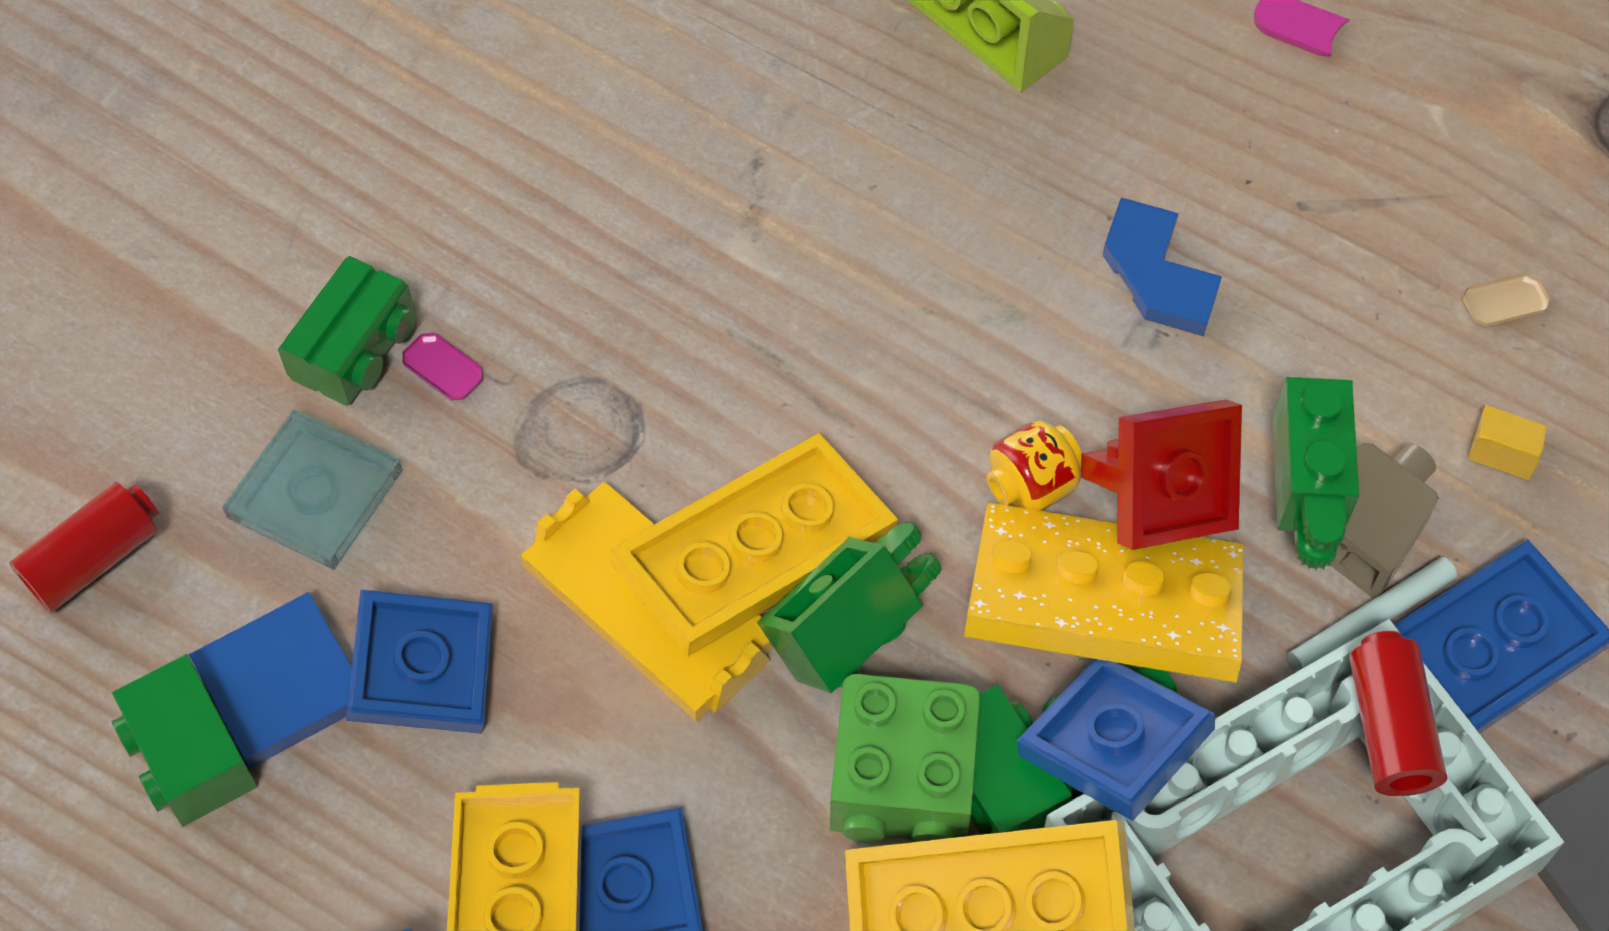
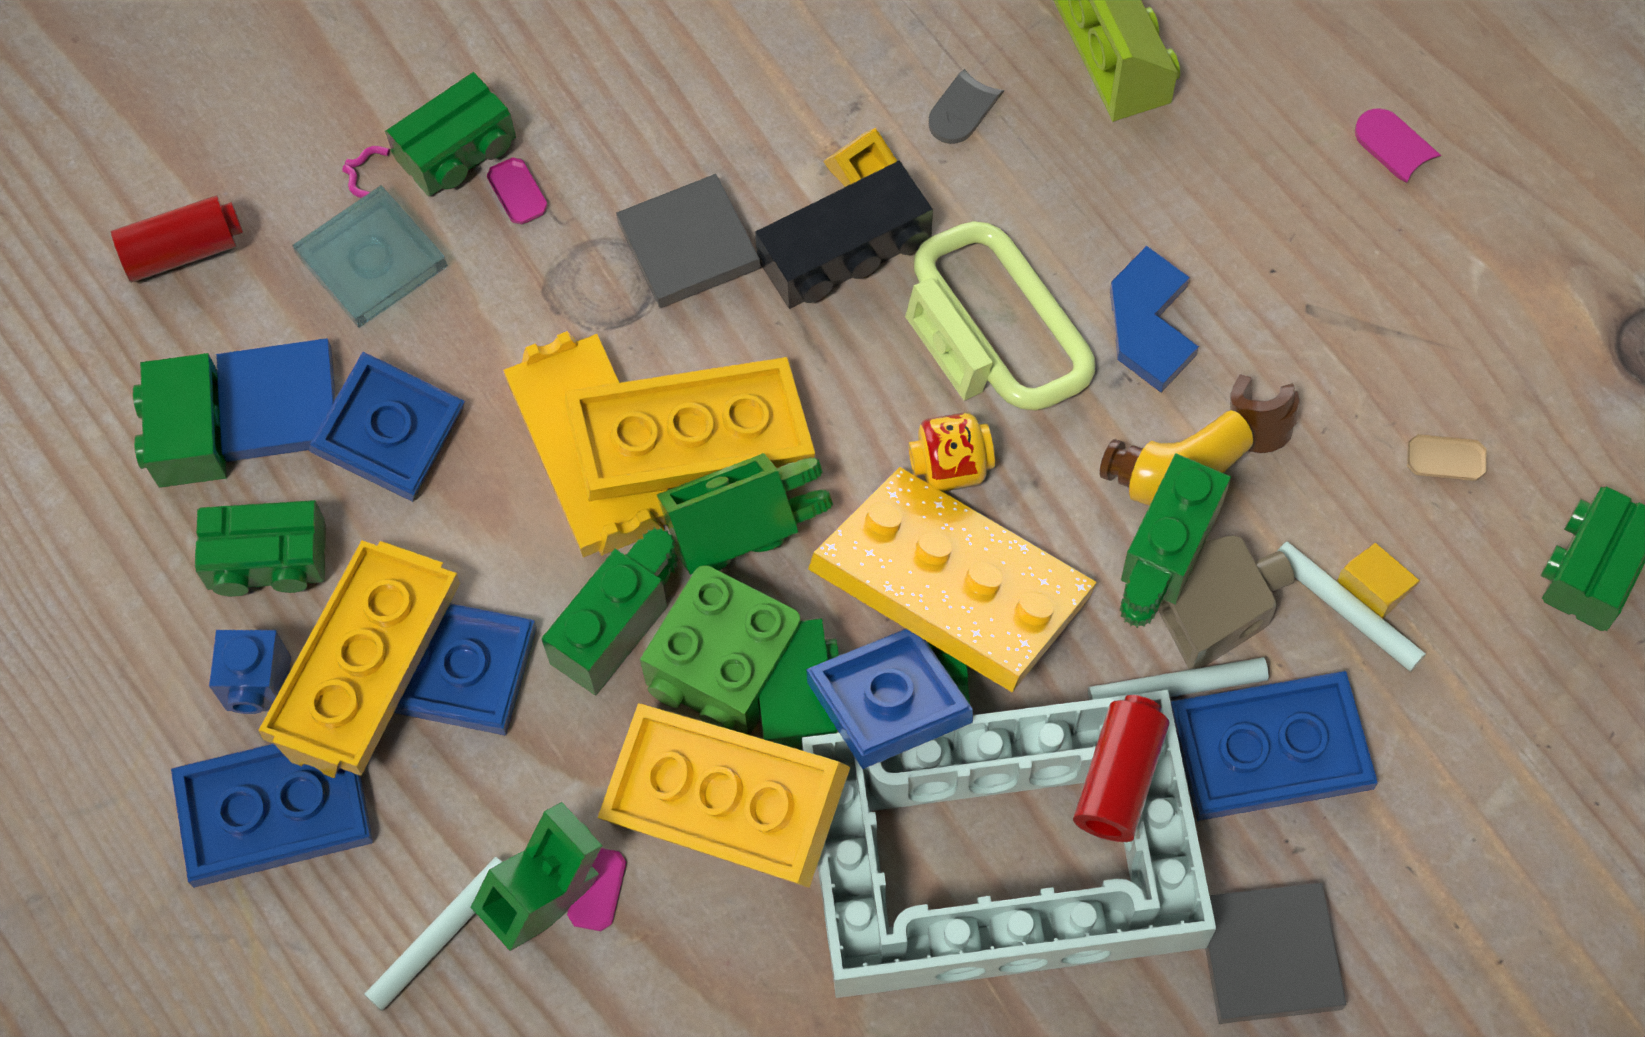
camera: 25 degrees right, 5 degrees up
red bracket [1081,399,1242,550] -> none
none -> green brick [195,500,326,597]
none -> dark pink piece [342,146,390,200]
none -> green hinge [541,527,678,696]
none -> dark grey tile [616,174,760,309]
none -> black brick [755,160,933,309]
none -> yellow slope [823,128,897,187]
none -> yellowish green bar [905,221,1095,411]
none -> dark grey piece [928,69,1004,144]
none -> piece [1099,374,1300,506]
none -> light aqua bar [1277,541,1426,672]

